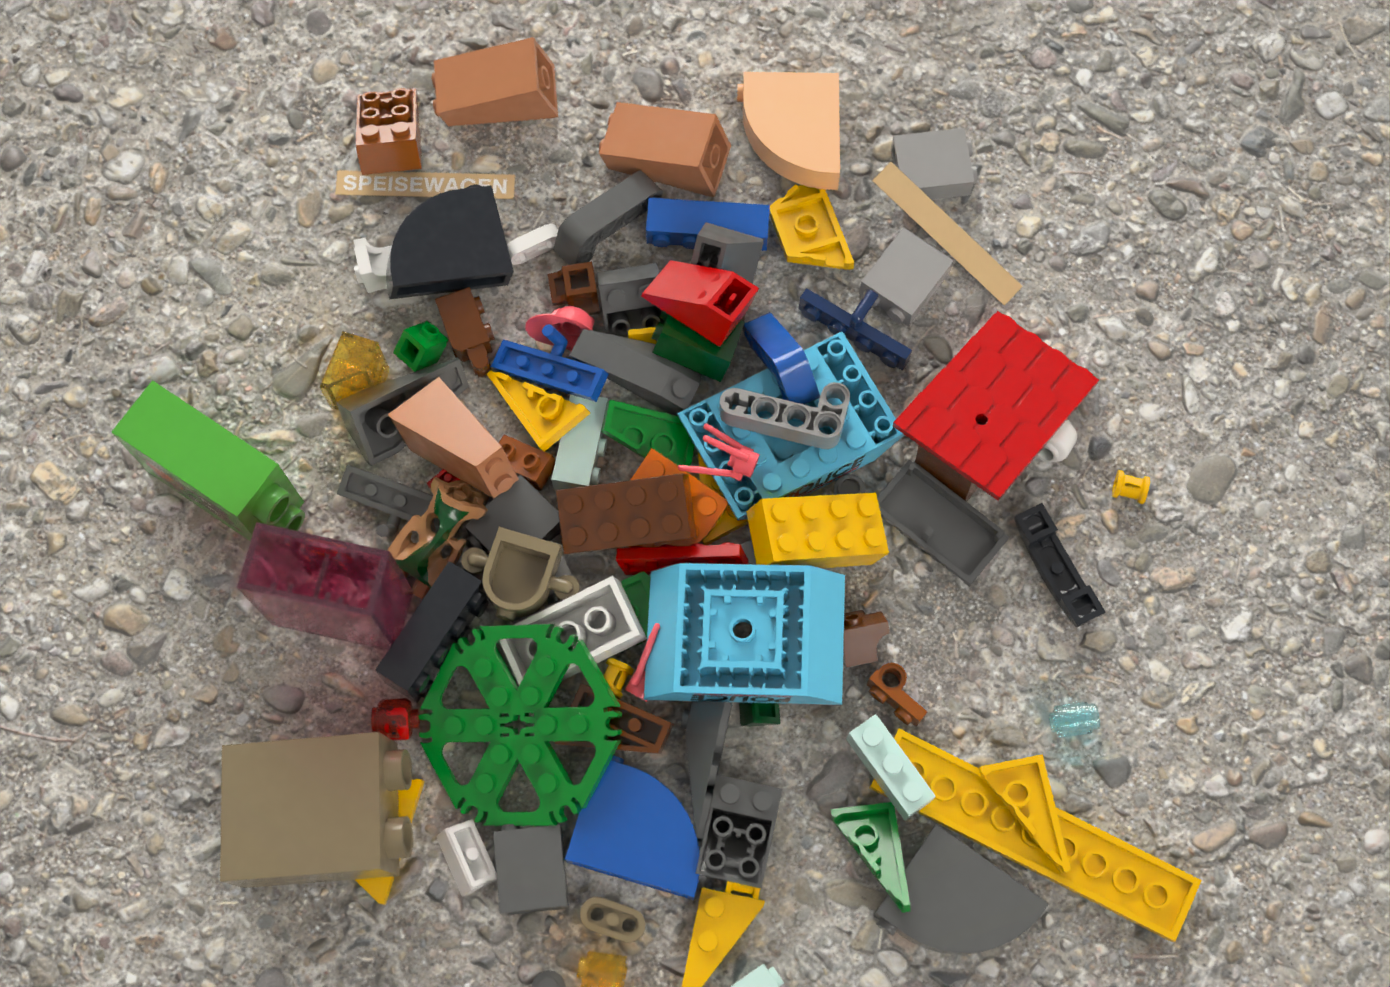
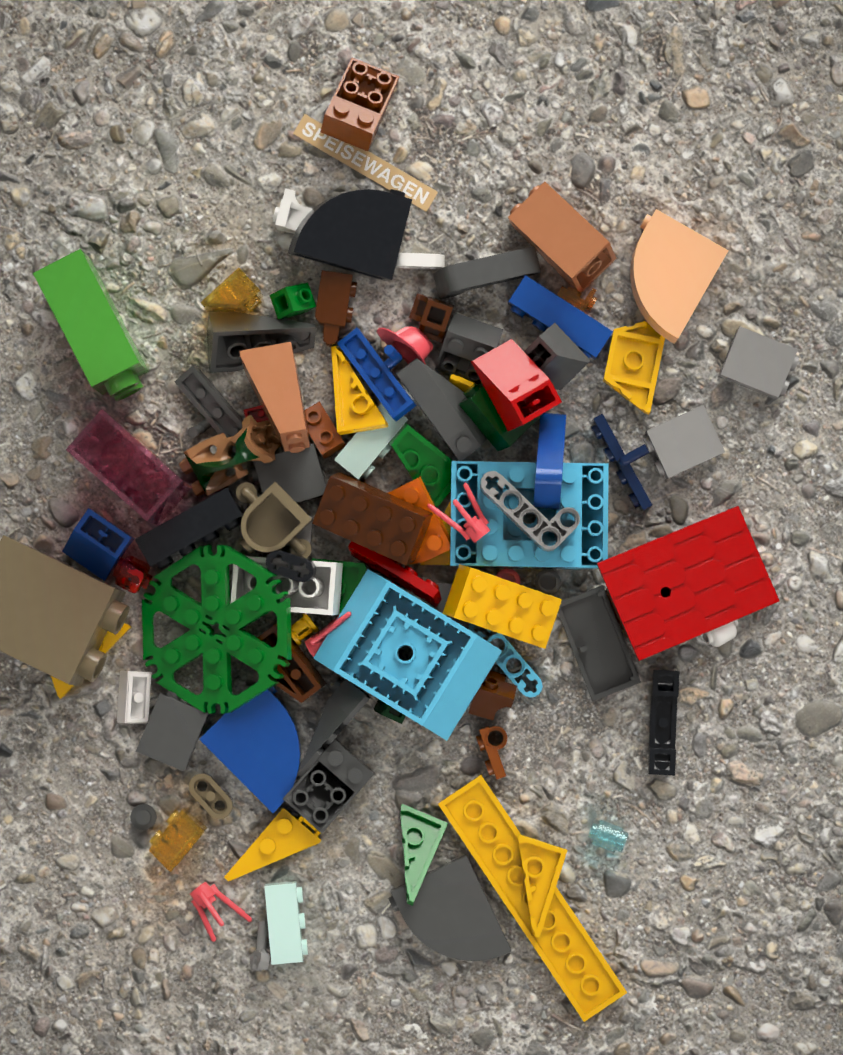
camera: 30 degrees right, 15 degrees up
nougat slope [432,37,558,126] -> none
light aqua brick [846,714,936,821] -> none
tan sticker [872,162,1023,306] -> none
yellow bush [1111,470,1150,504] -> none
none -> blue slope [62,508,135,581]
none -> black beam [266,550,316,582]
none -> medium azure beam [469,623,543,697]
none -> clear orange bracket [557,286,598,312]

